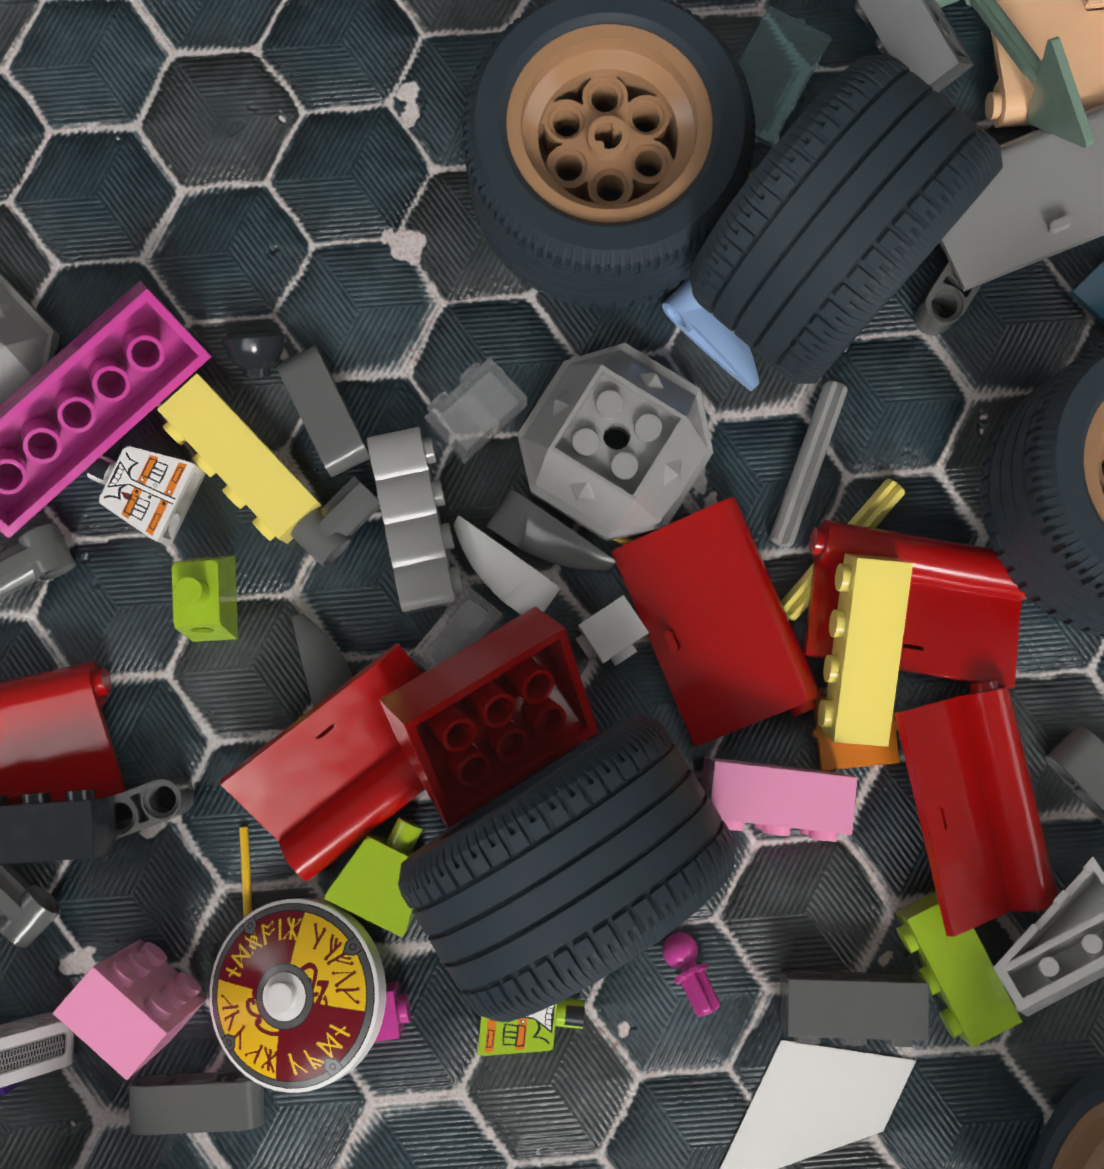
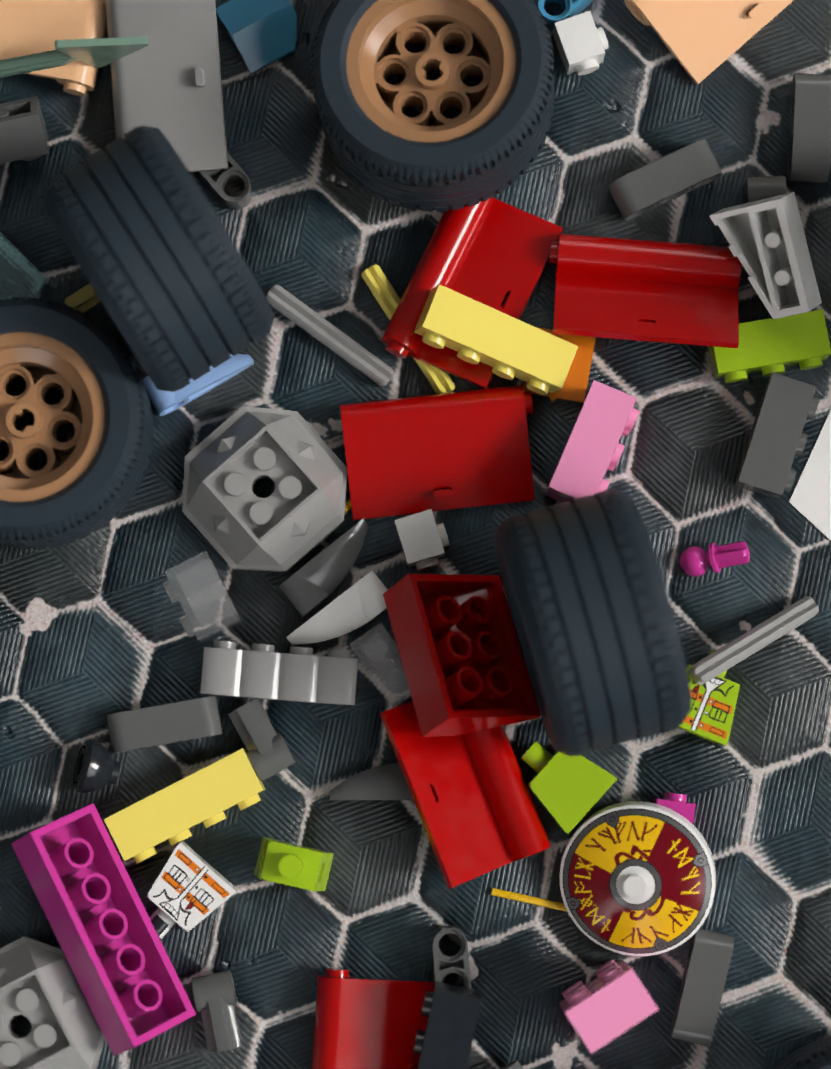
camera: 75 degrees left, 0 degrees up
none -> light grey axle [689,596,819,685]

